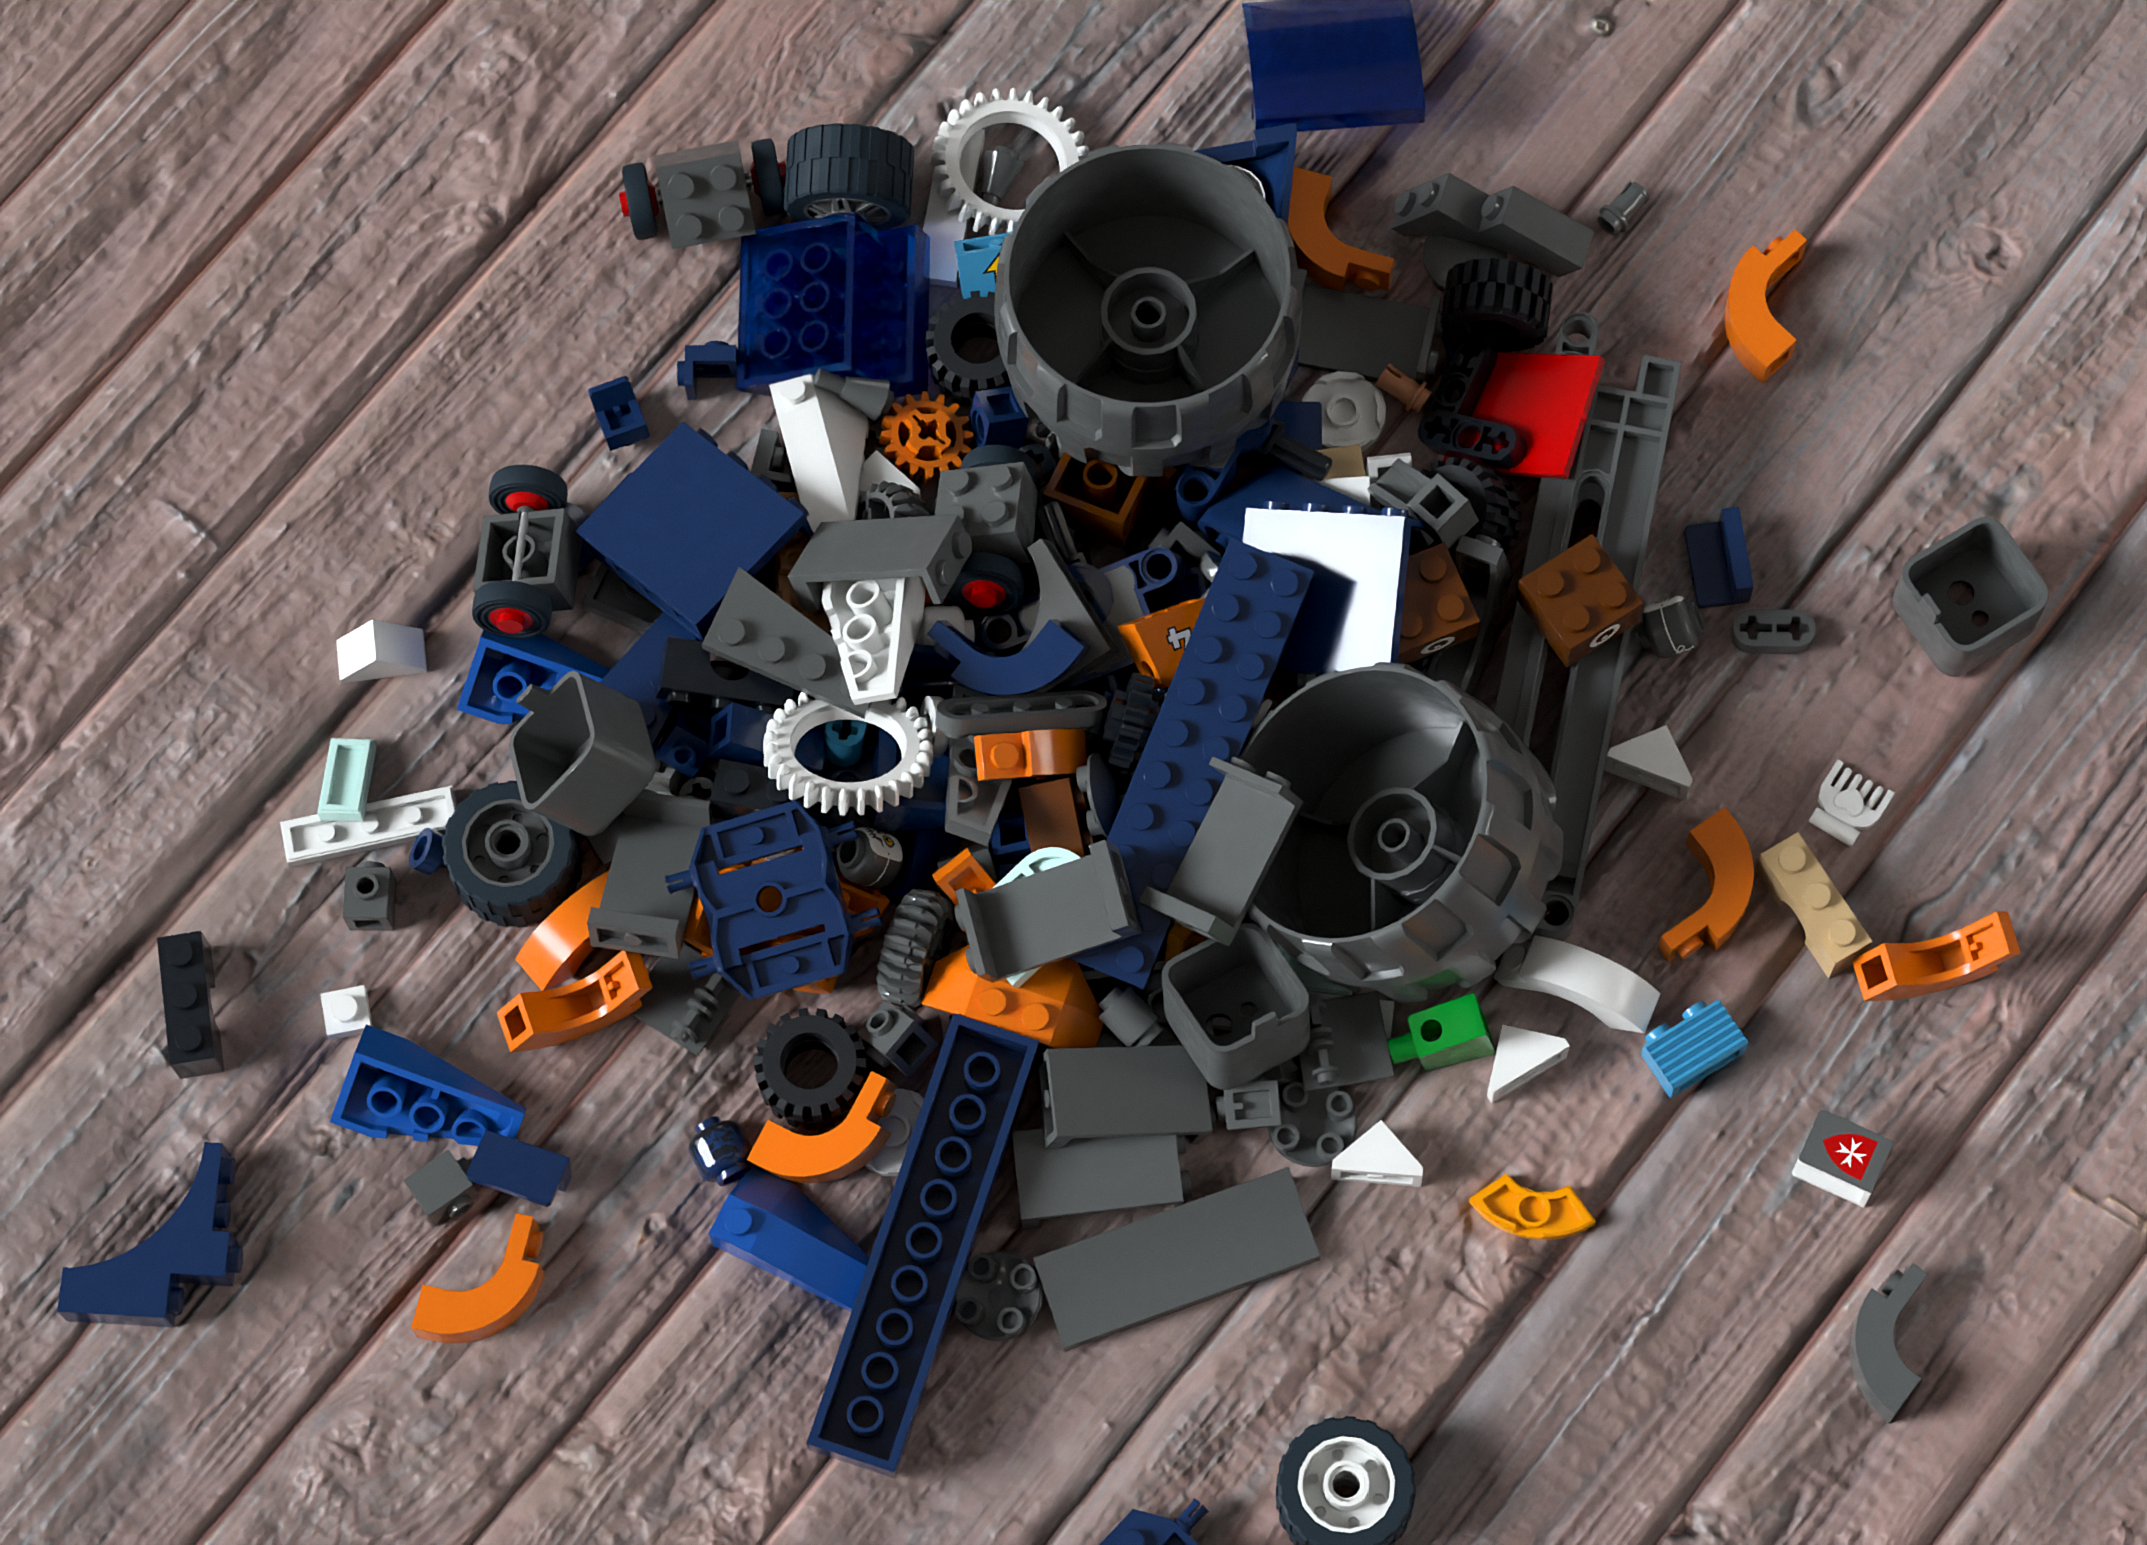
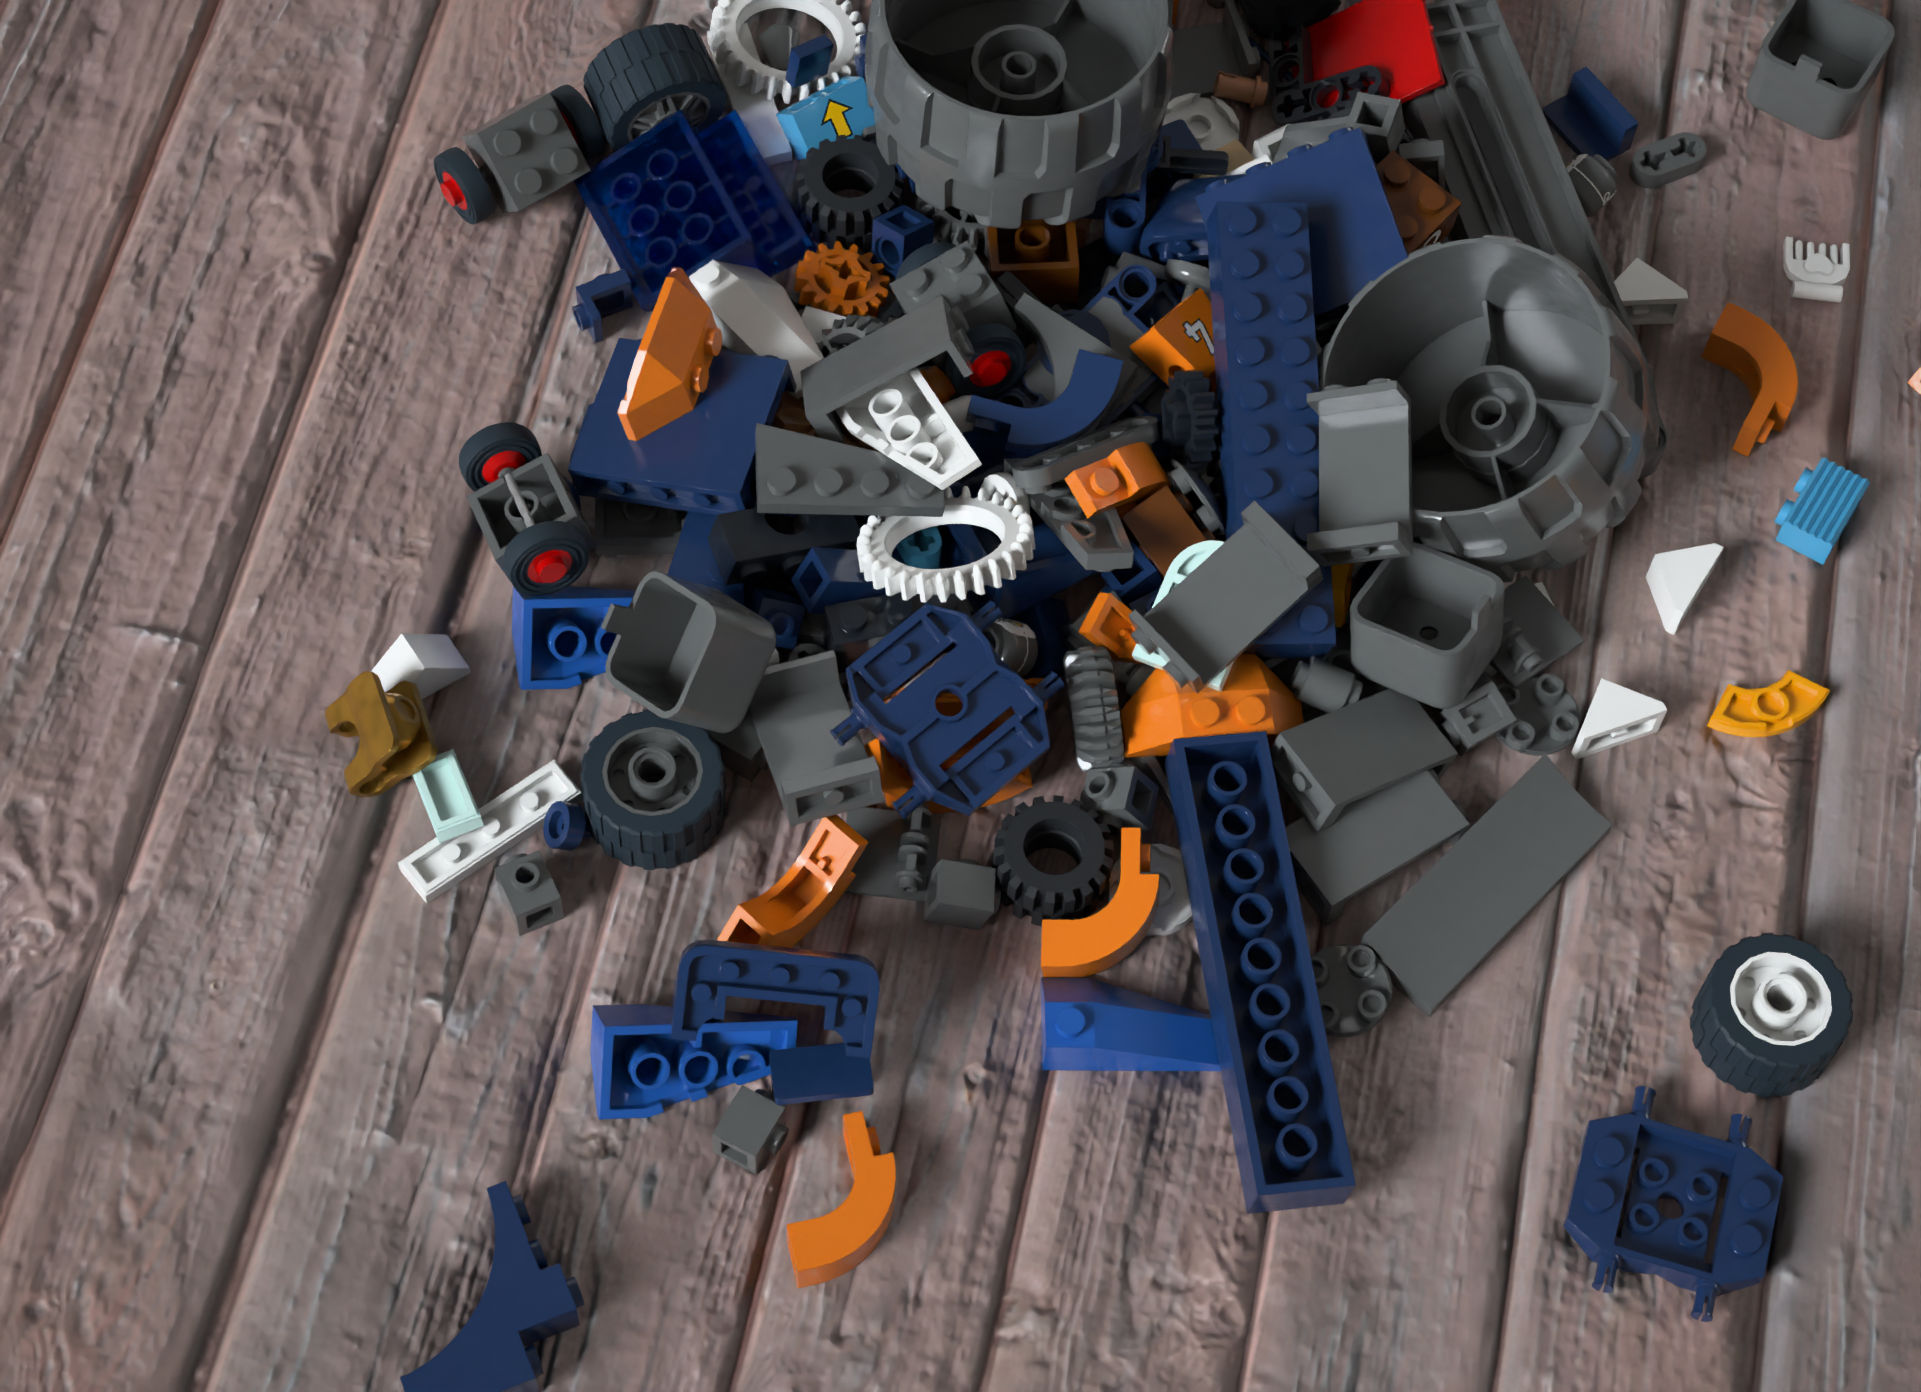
camera: 35 degrees left, 10 degrees down
black arch [157,931,224,1079] -> none
white plate [320,985,373,1040] -> none
orange arch [515,871,609,991] -> none
dark blue bracket [588,376,650,451] -> none
dark blue head [688,1116,753,1186] -> none
dark grey cone [814,369,894,421] -> none
green torso [1387,993,1496,1071] -> none
white arch [1494,935,1661,1033] -> none
reddish brown brick [1516,534,1643,668] -> none
tan arch [1755,832,1873,978] -> none
none -> pearl gold piece [325,671,438,797]
none -> orange wedge [617,267,722,441]
none -> dark blue windscreen [671,939,880,1058]
none -> dark blue tile [785,35,834,89]
none -> dark grey brick [924,859,1001,930]

